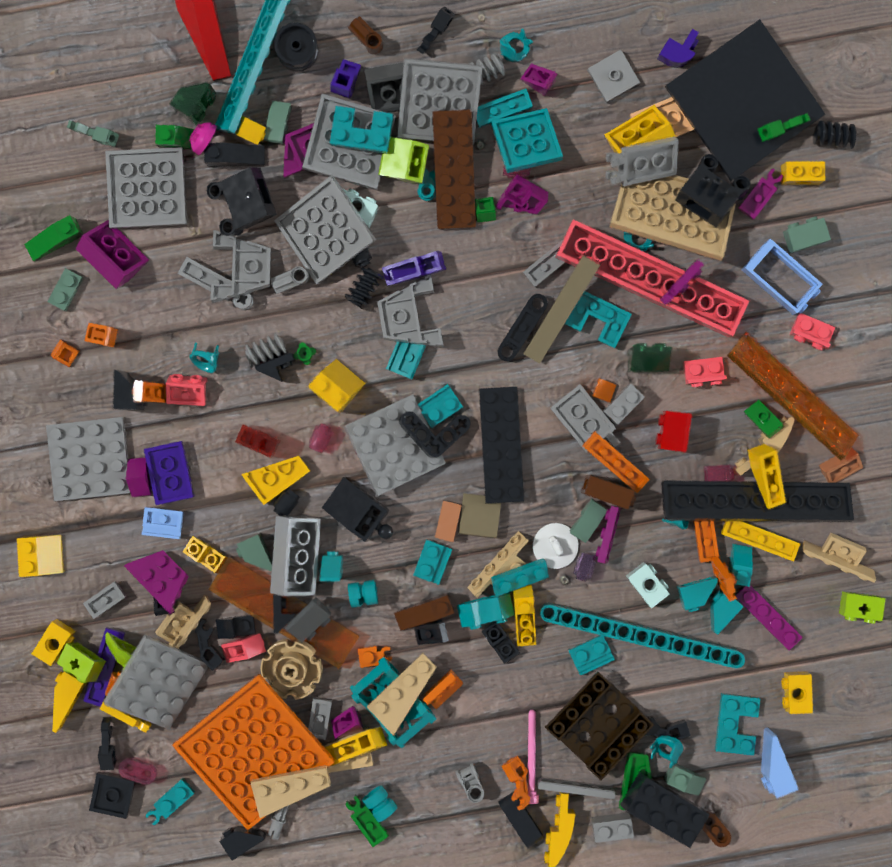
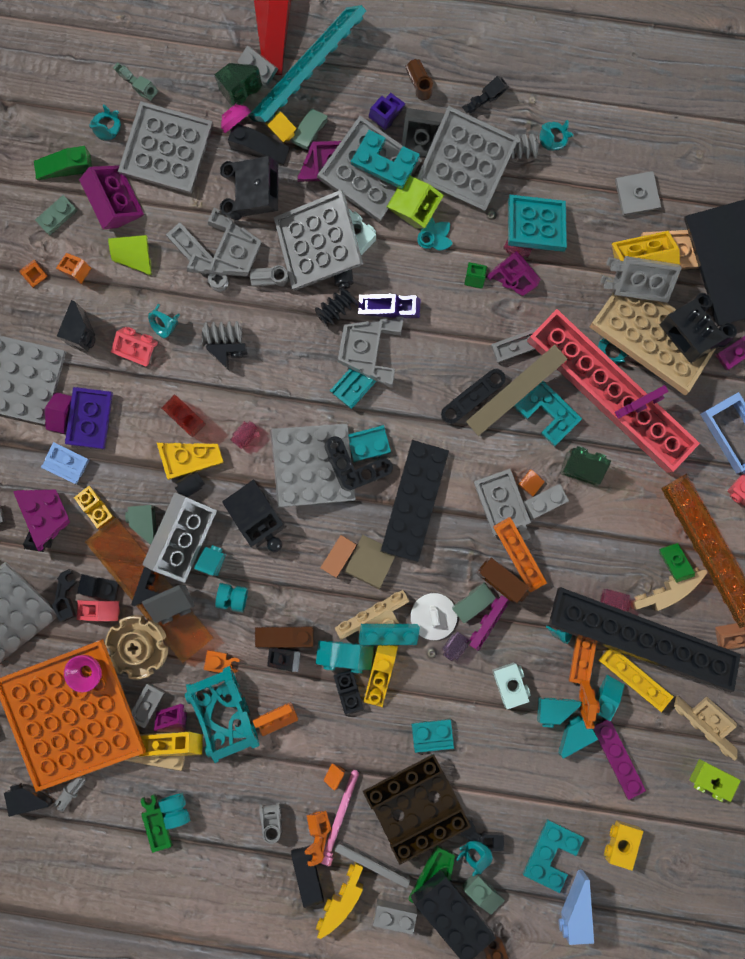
camera: 25 degrees right, 5 degrees down
orange plate [133,381,166,403] -> none
green slope [155,125,194,149] -> none
tan bracket [155,595,211,649] -> none
tan wing [251,765,331,818] -> none
black wheel [274,23,318,72] -> none
green plate [294,342,316,365] -> none
yellow slope [308,359,366,412] -> none
tan wing [367,653,437,735] -> none
teal plate [413,539,452,585] -> none
reddish brown plate [432,110,476,229] -> none
teal plate [476,88,533,128] -> none
magenta slope [521,63,557,96] -> none
teal beam [539,603,745,669] -> none
red slope [655,411,692,452] -> none
dark purple brick [657,29,699,68] -> none
coral bracket [683,357,727,387] -> none
yellow slope [748,444,786,509] -> none
none -> dark pink piece [64,655,102,692]
none -> teal piece [89,104,121,141]
none -> lime slope [108,235,152,275]
none -> light grey plate [237,45,278,85]
none -> orange slope [324,763,345,790]

